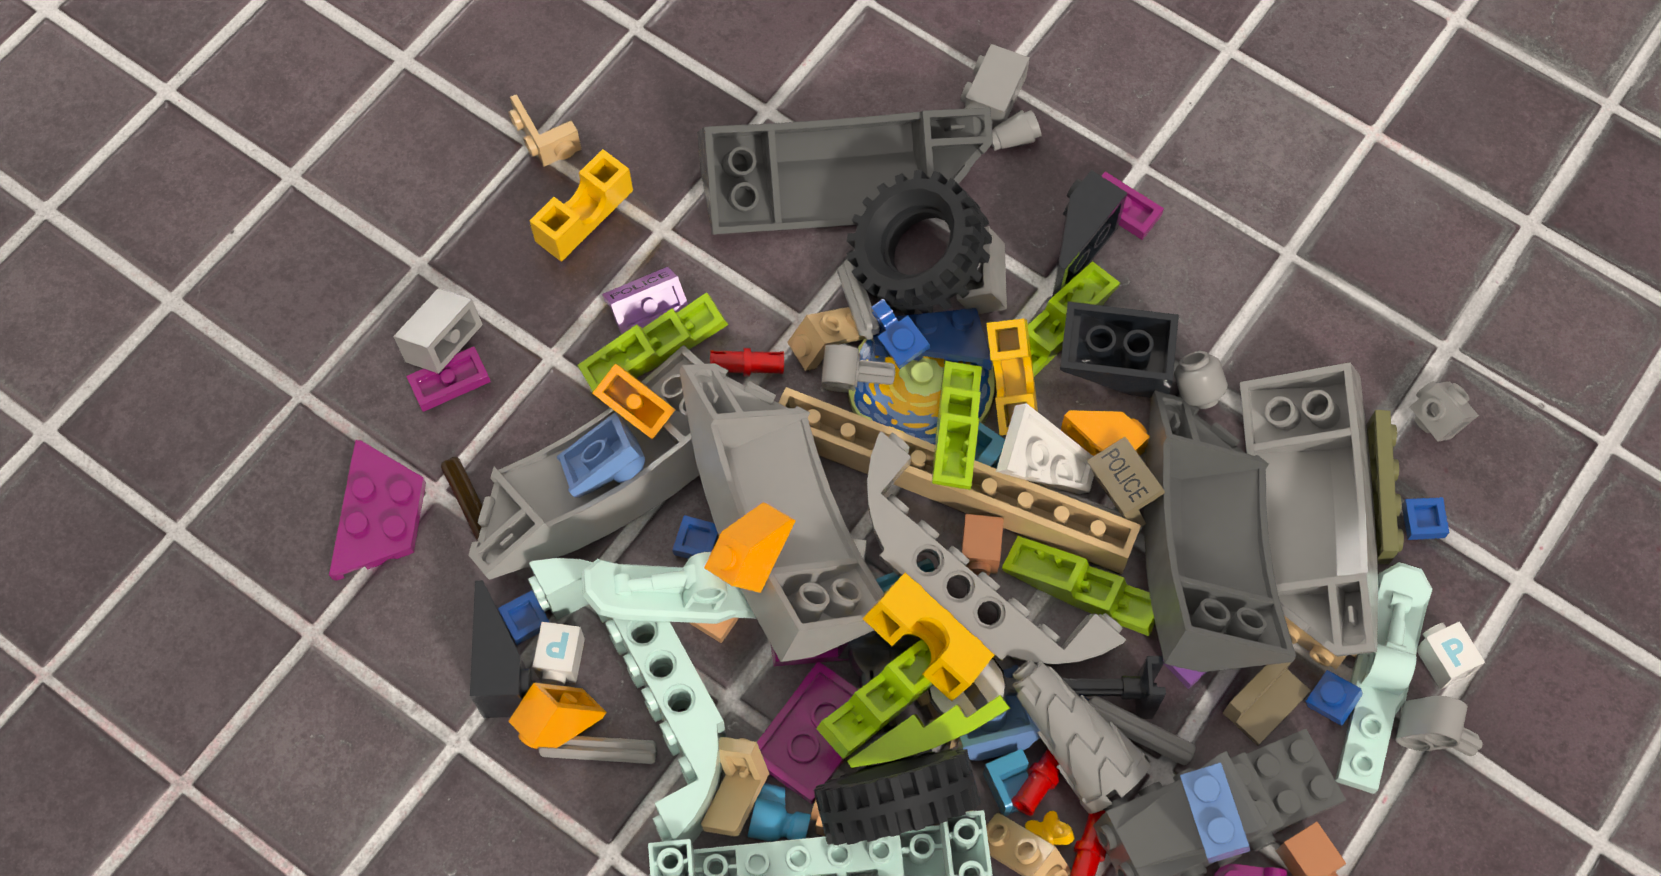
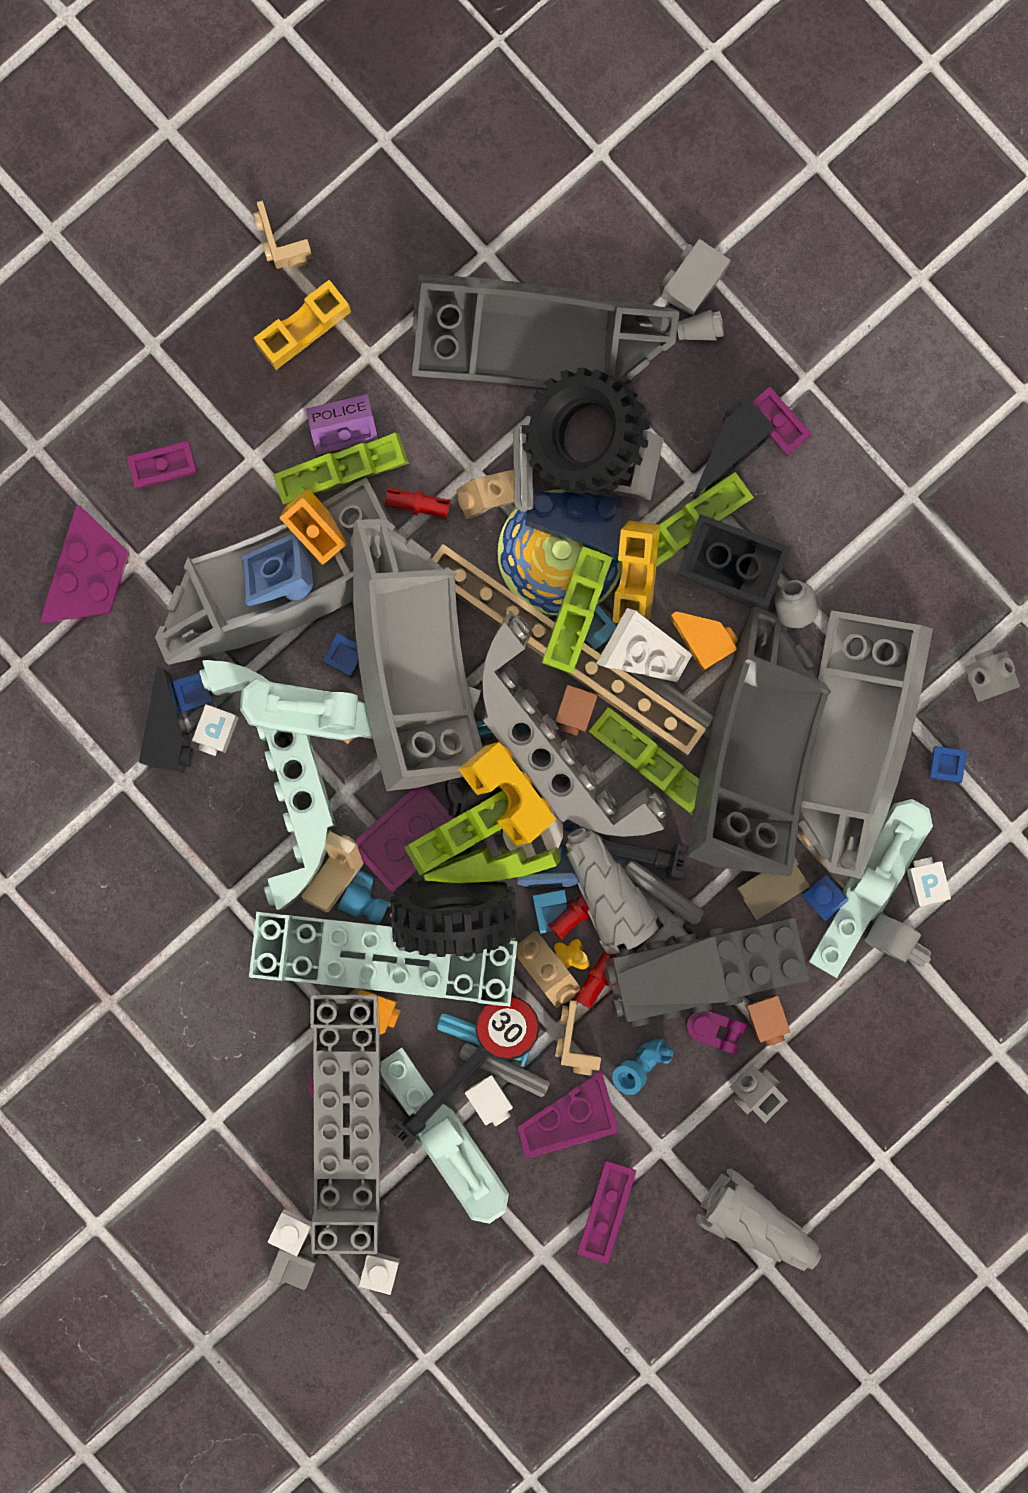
camera: 10 degrees right, 20 degrees up
light grey brick [393,288,483,374] -> none
dark brown axle [441,457,483,541] -> none
light orange slope [508,683,607,749] -> none
light grey axle [538,736,657,764] -> none
light orange slope [704,502,796,593] -> none
light grey beam [821,344,895,393] -> none
blue plate [871,299,930,369] -> none
dark tan panel [1087,437,1165,528] -> none
medium blue brick [1180,763,1250,863] -> none
olive plate [1366,410,1404,565] -> none

